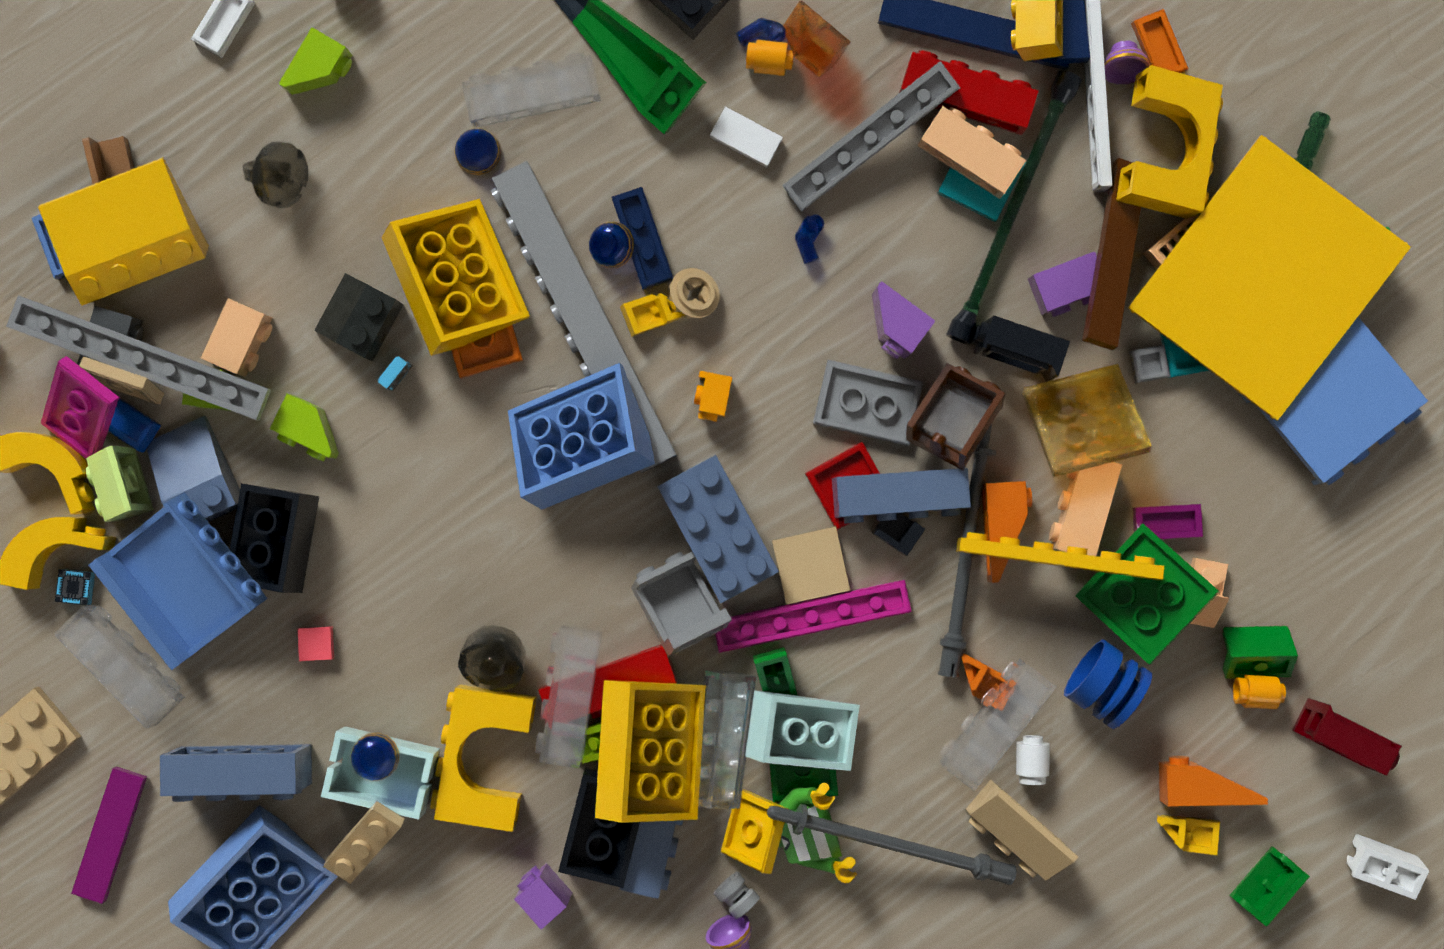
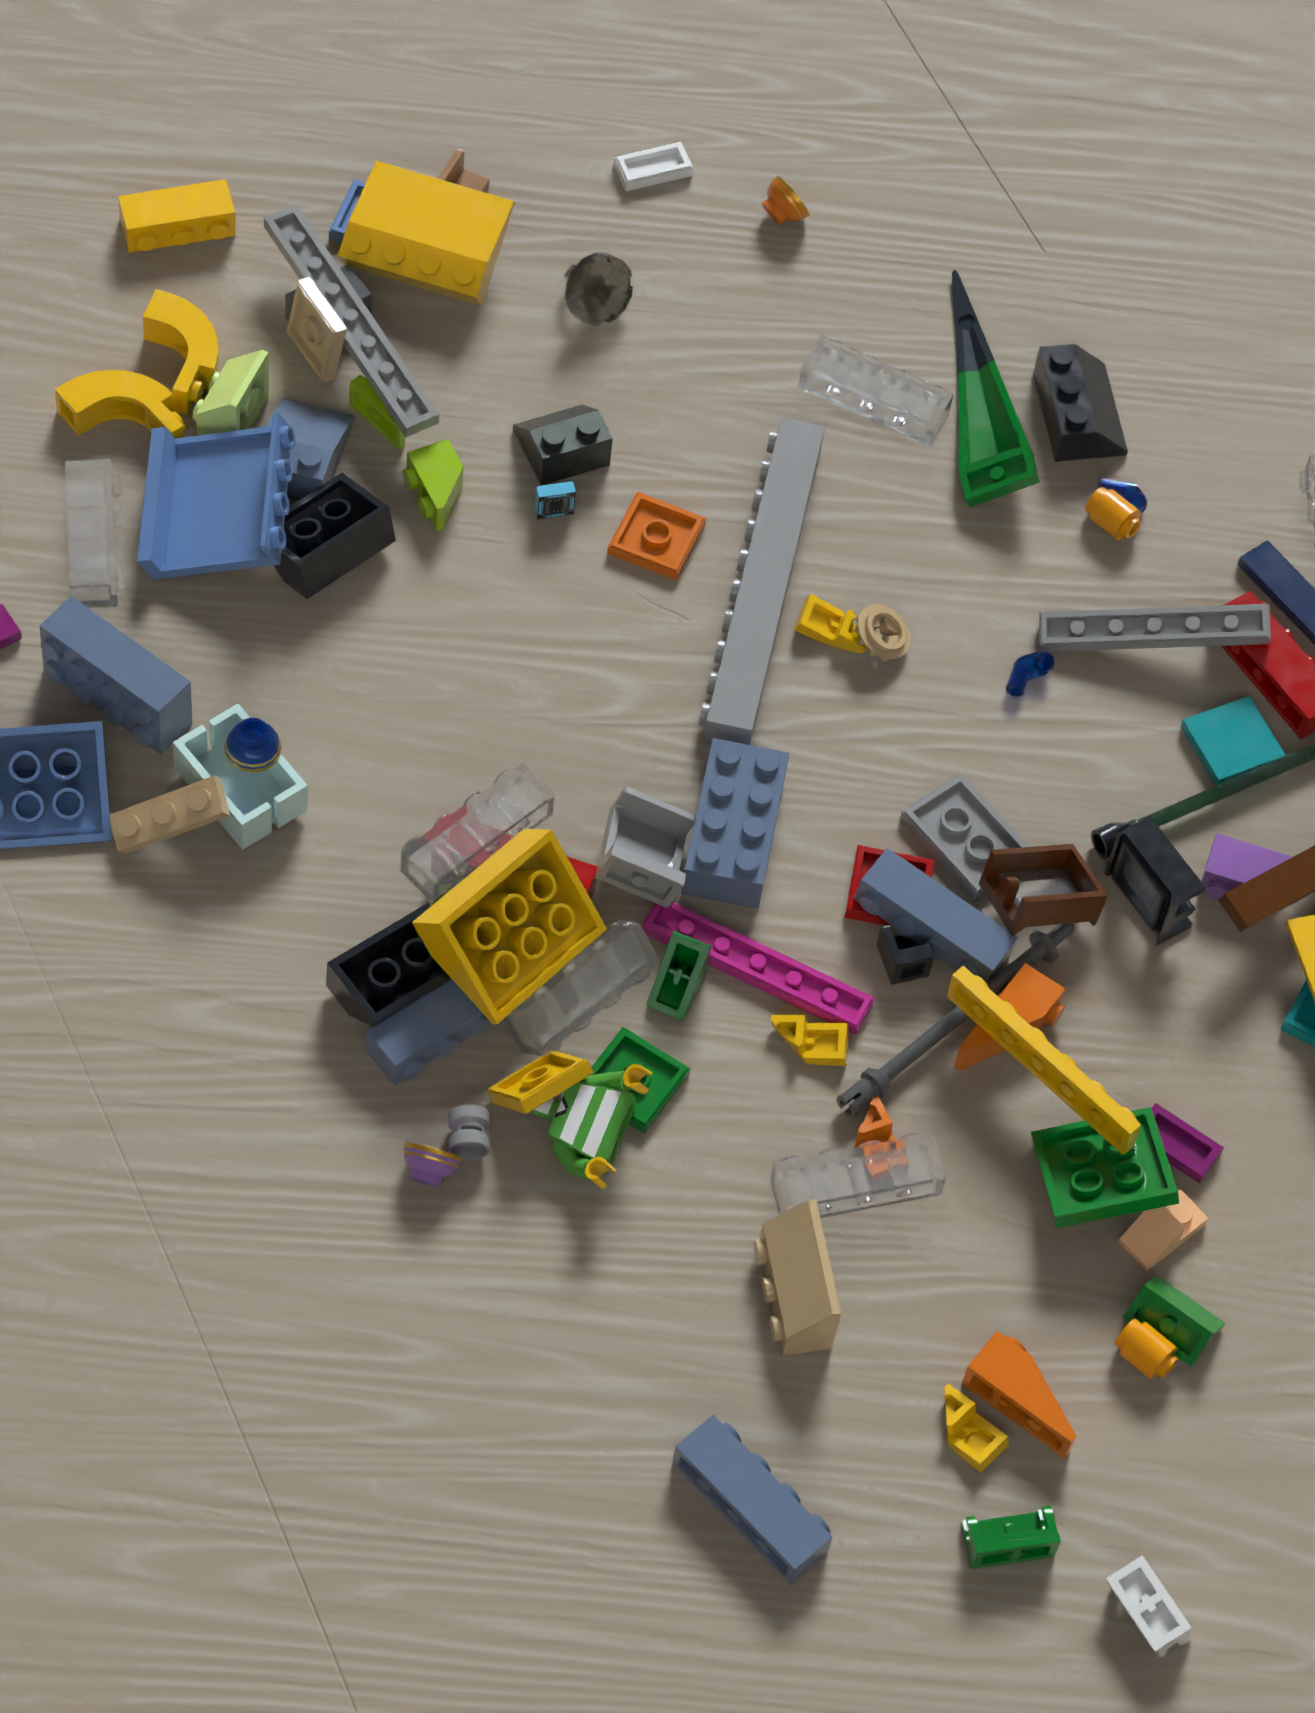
camera: 25 degrees right, 30 degrees down
dark pink tile [41,356,119,459] -> none
tile [55,569,95,605] -> none
blue tile [108,397,162,453] -> none
light nougat brick [201,298,272,377] -> none
lime slope [279,27,353,95] -> none
coral tile [297,626,334,661] -> none
yellow slope [381,199,530,356] -> none
yellow arch [430,684,537,832] -> none
clear blue piece [454,128,501,175] -> none
clear smoke cylinder [458,625,526,691] -> none
medium blue slope [508,363,655,510] -> none
medium lavender brick [514,863,573,930] -> none
clear blue piece [589,221,634,269] -> none
dark blue tile [611,187,673,291] -> none
light orange brick [694,371,732,422] -> none
white tile [710,107,783,168] -> none
light aqua slope [745,690,860,771] -> none
dark grey bar [767,804,1017,885] -> none
tan tile [772,526,850,605] -> none
clear orange slope [782,0,851,77] -> none
medium lavender slope [872,281,935,359] -> none
light nougat brick [918,106,1026,199] -> none
white brick [1016,735,1050,785] -> none
clear yellow plate [1022,364,1152,477] -> none
light nougat brick [1049,454,1122,556] -> none
blue wheel [1064,639,1152,729] -> none
light grey tile [1129,345,1170,384] -> none
dark red window [1292,698,1402,776] -> none
none -> yellow slope [771,1015,849,1066]

